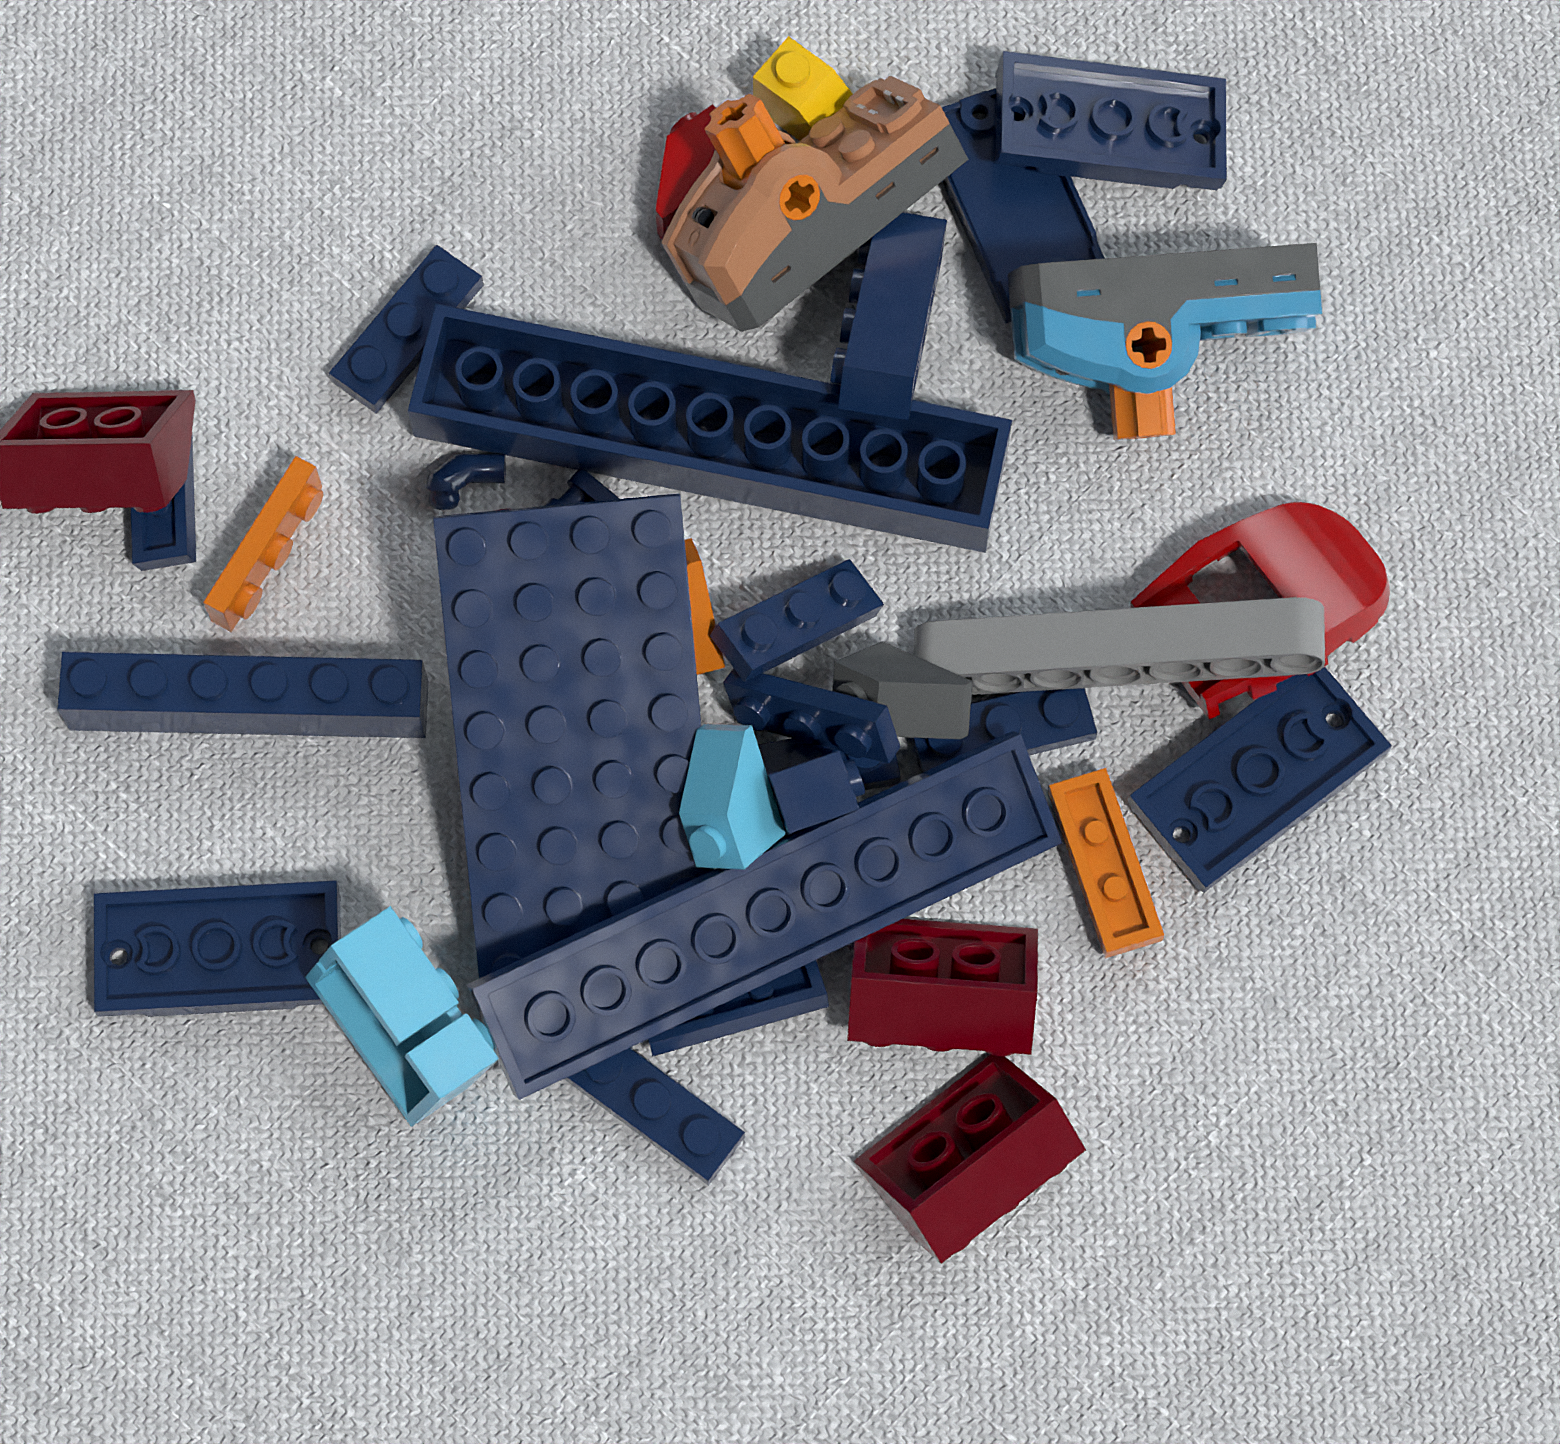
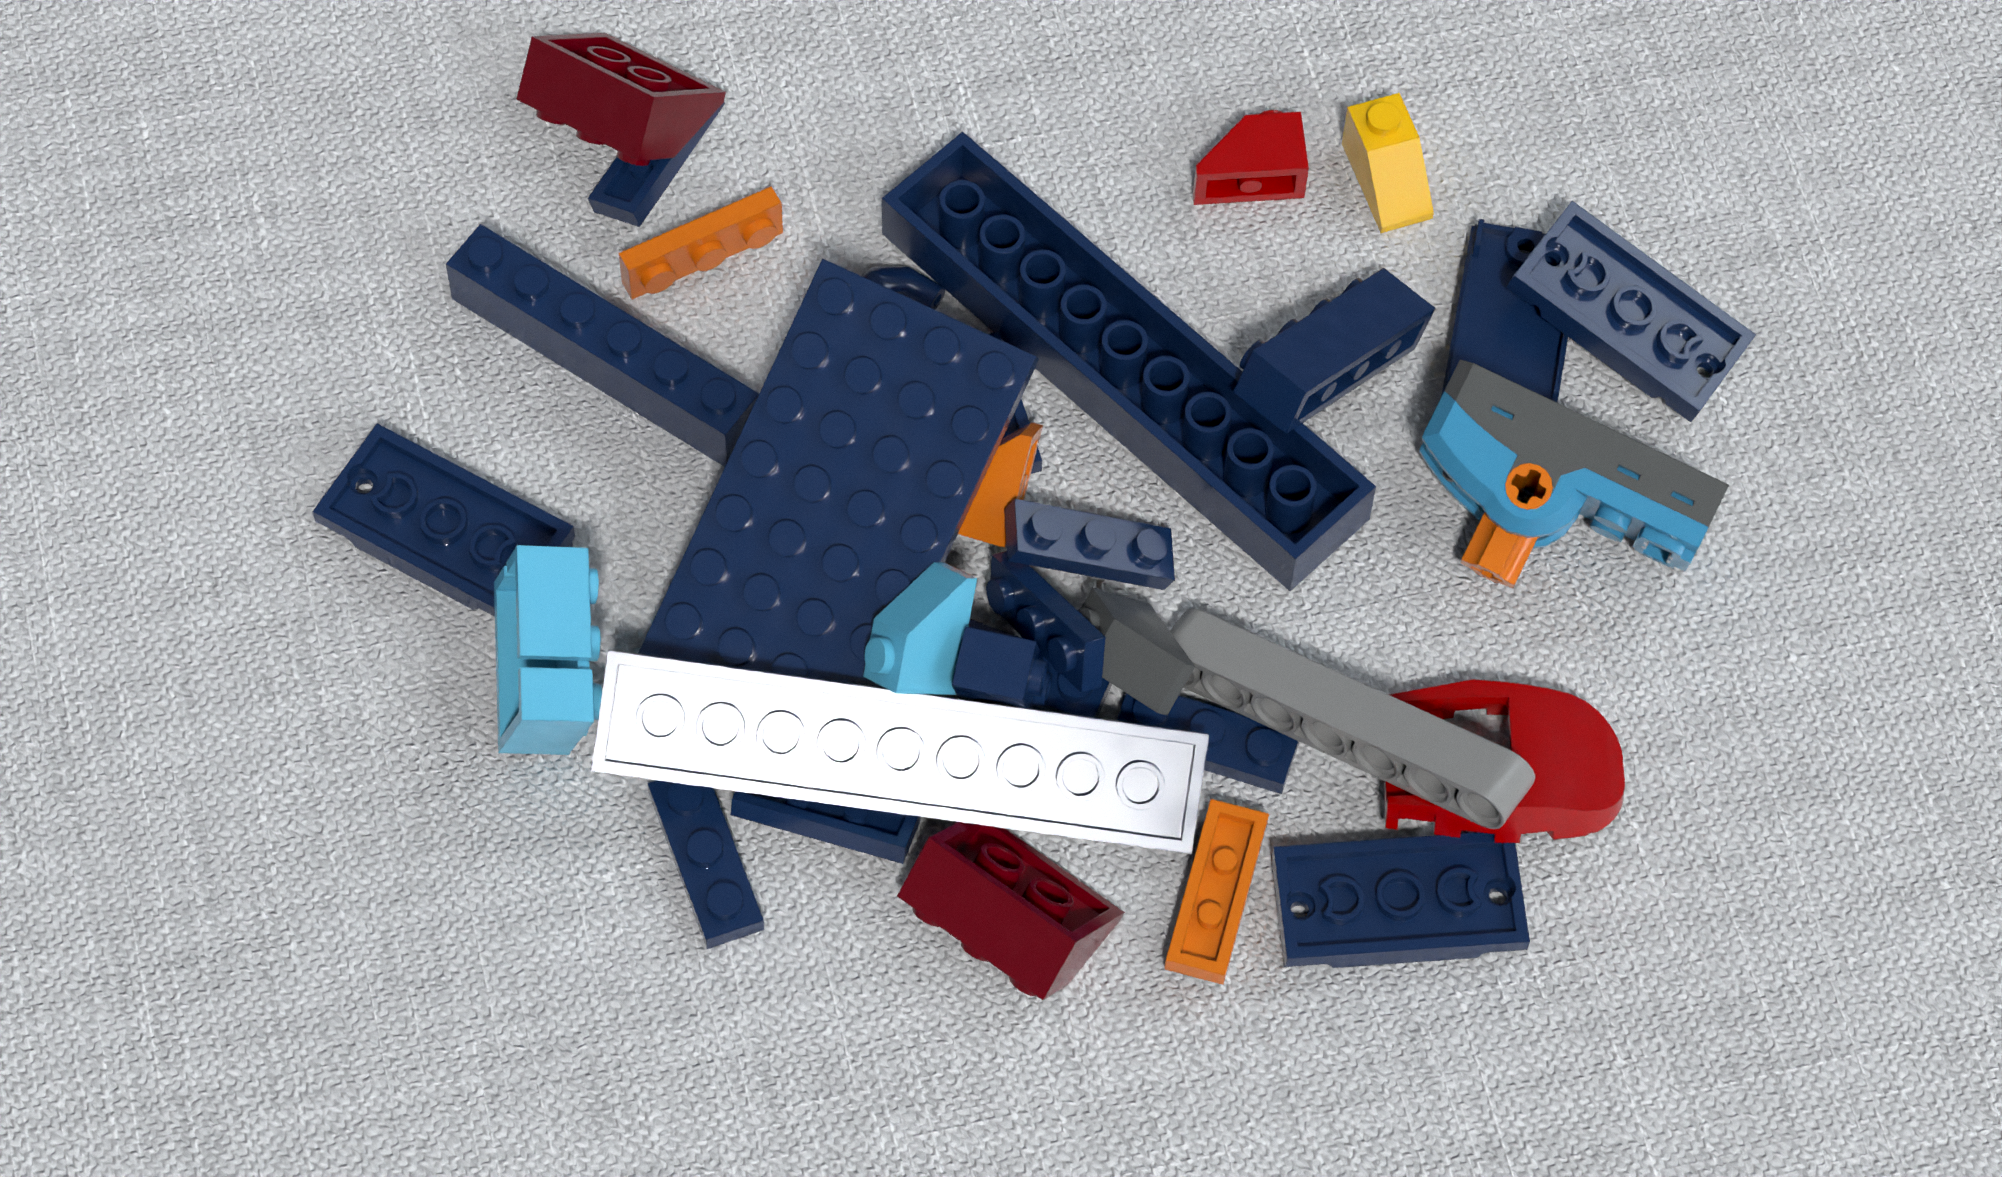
camera: 30 degrees right, 10 degrees down
dark blue plate [329,245,484,414] -> none
piece [661,76,969,332] -> none
dark red slope [853,1054,1086,1264] -> none

